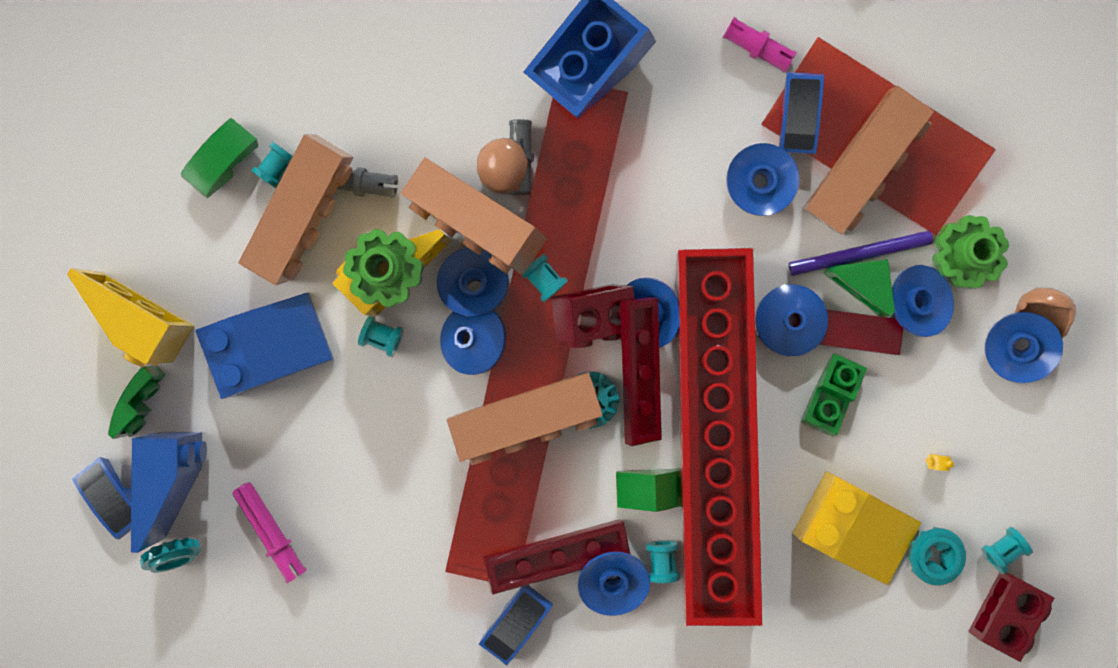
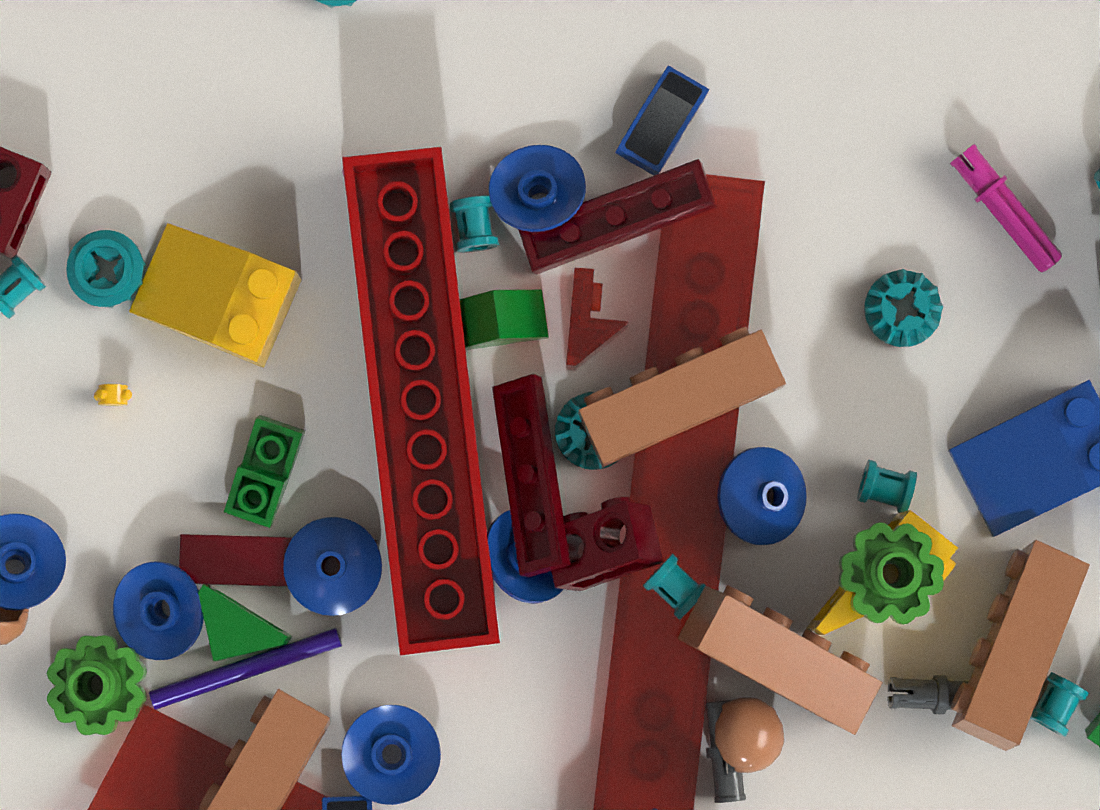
camera: 170 degrees right, 5 degrees down
blue dish [437,248,509,317] -> none
none -> clear red slope [566,267,629,371]
none -> teal gear [864,269,943,347]

